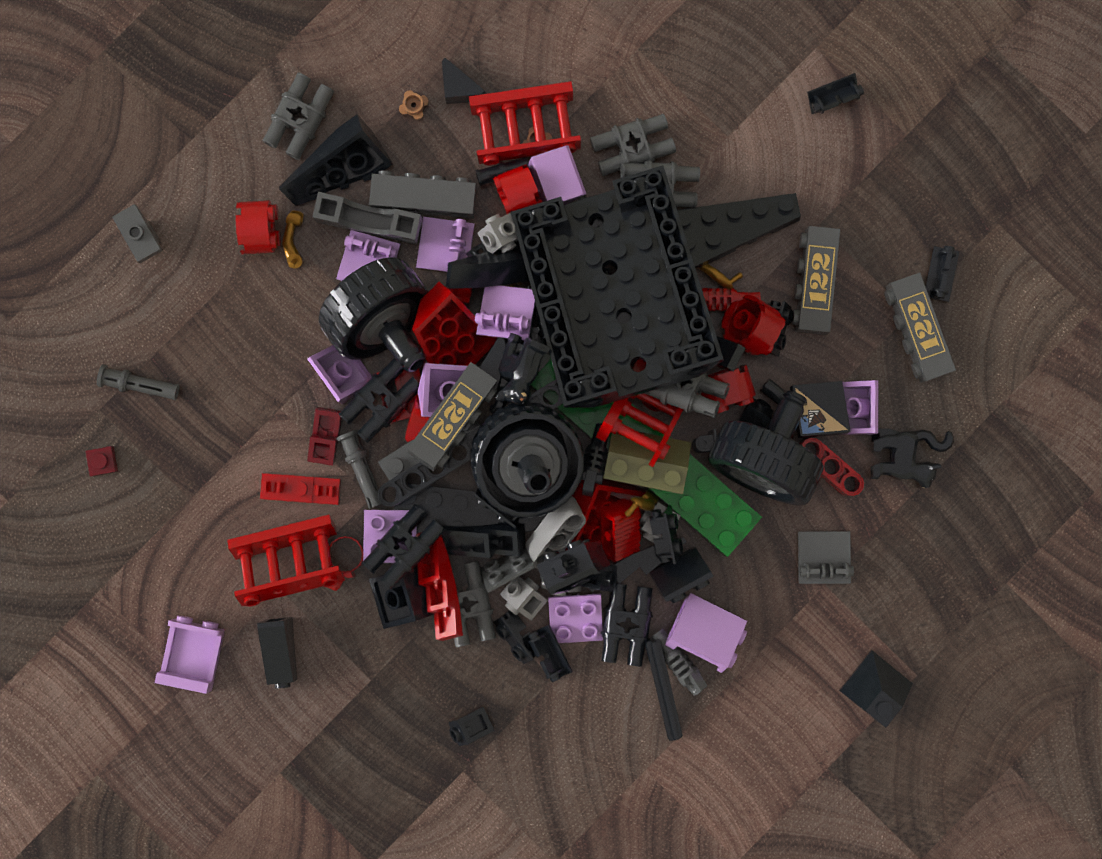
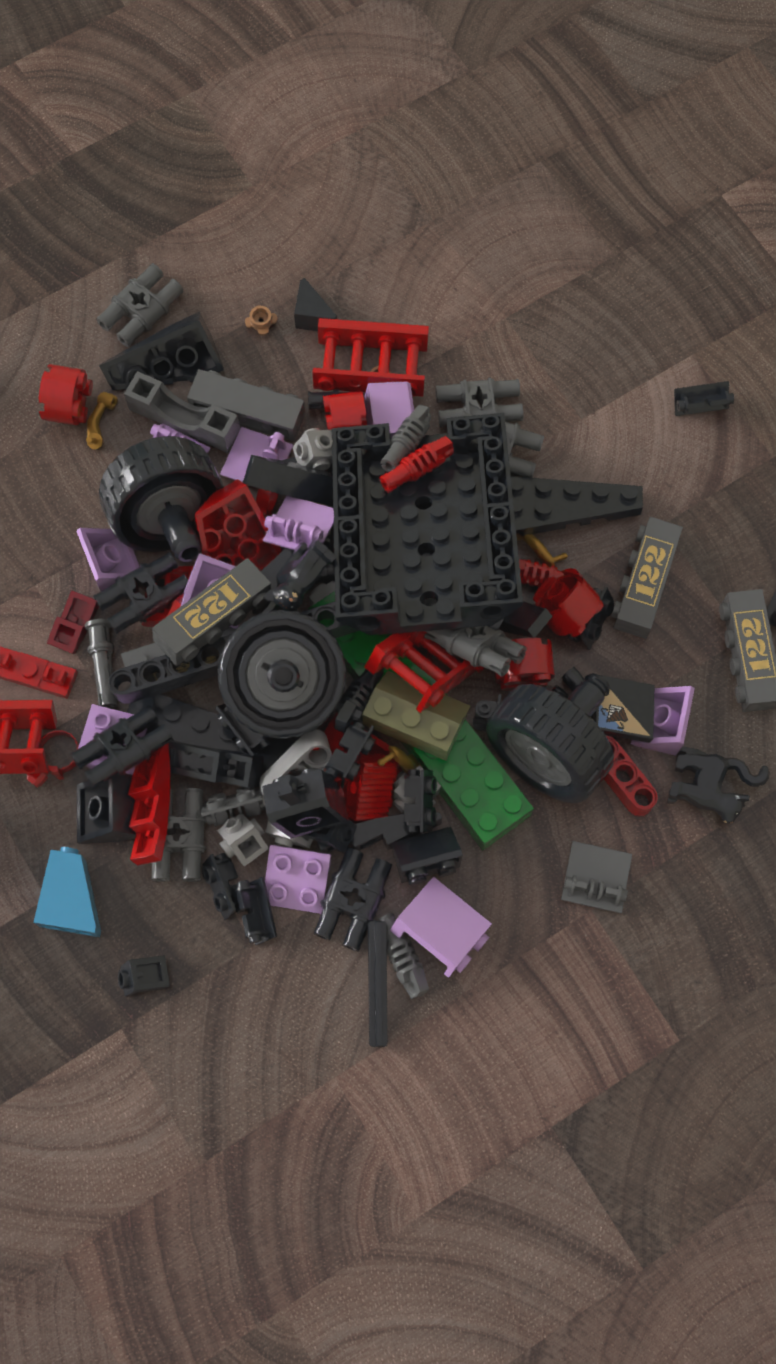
camera: 15 degrees right, 15 degrees down
black slope [839,650,913,728] -> none
none -> dark azure slope [33,847,101,937]
none -> black hinge [325,722,376,788]
none -> red hinge [379,436,454,493]
none -> dark grey hinge [381,405,431,472]

